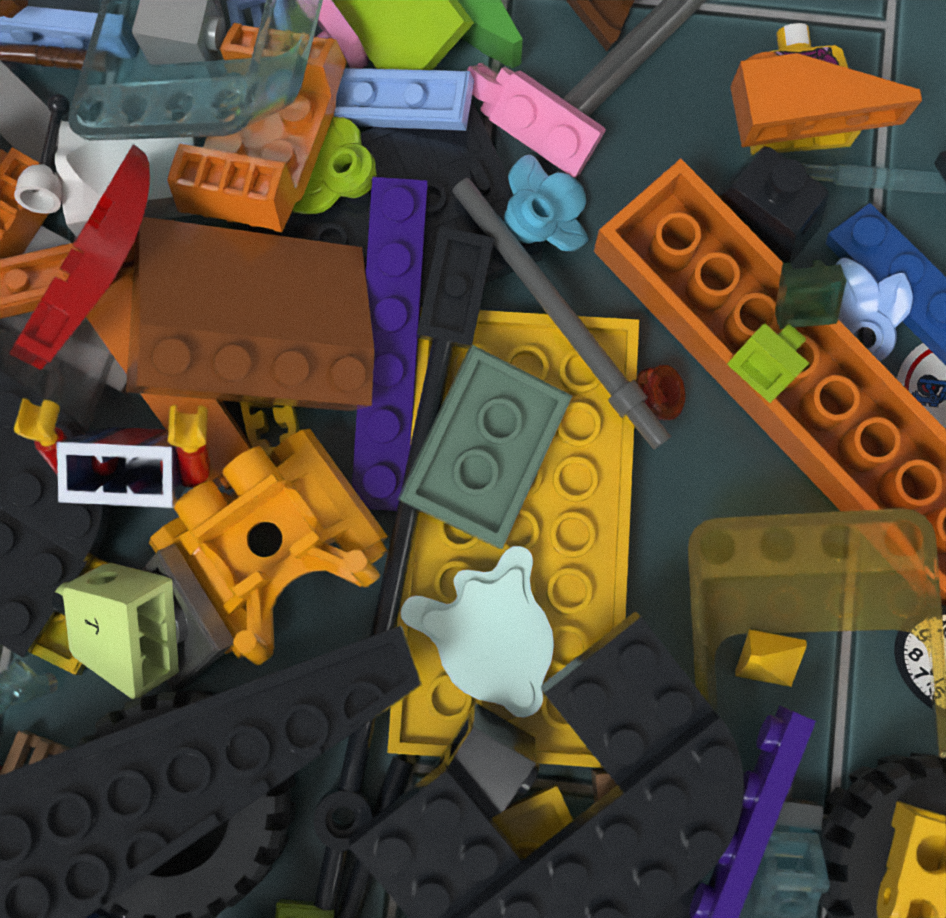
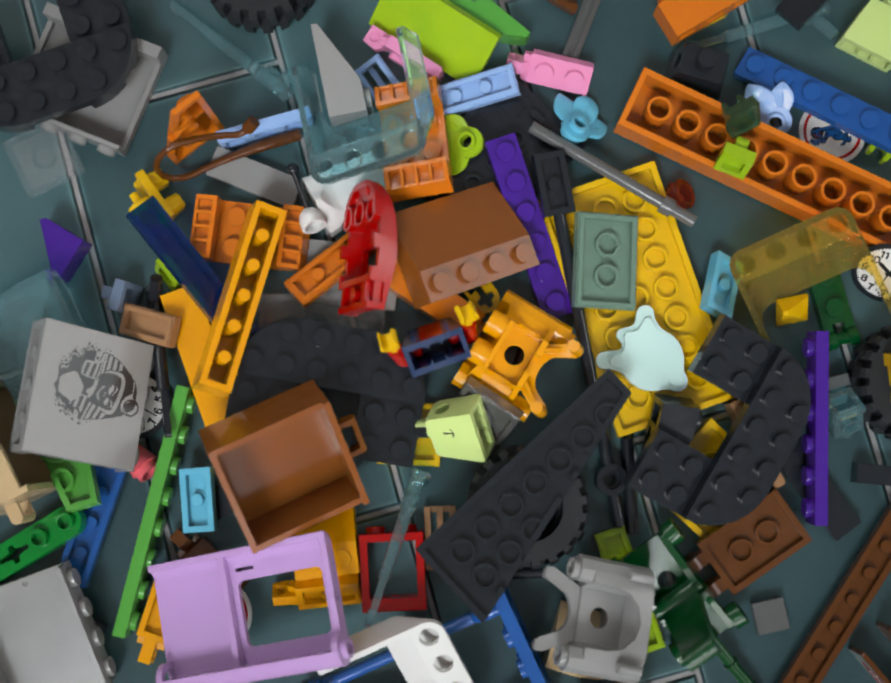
camera: 25 degrees left, 5 degrees up
none -> medium azure plate [699,250,743,319]
none -> dark green plate [802,259,860,351]

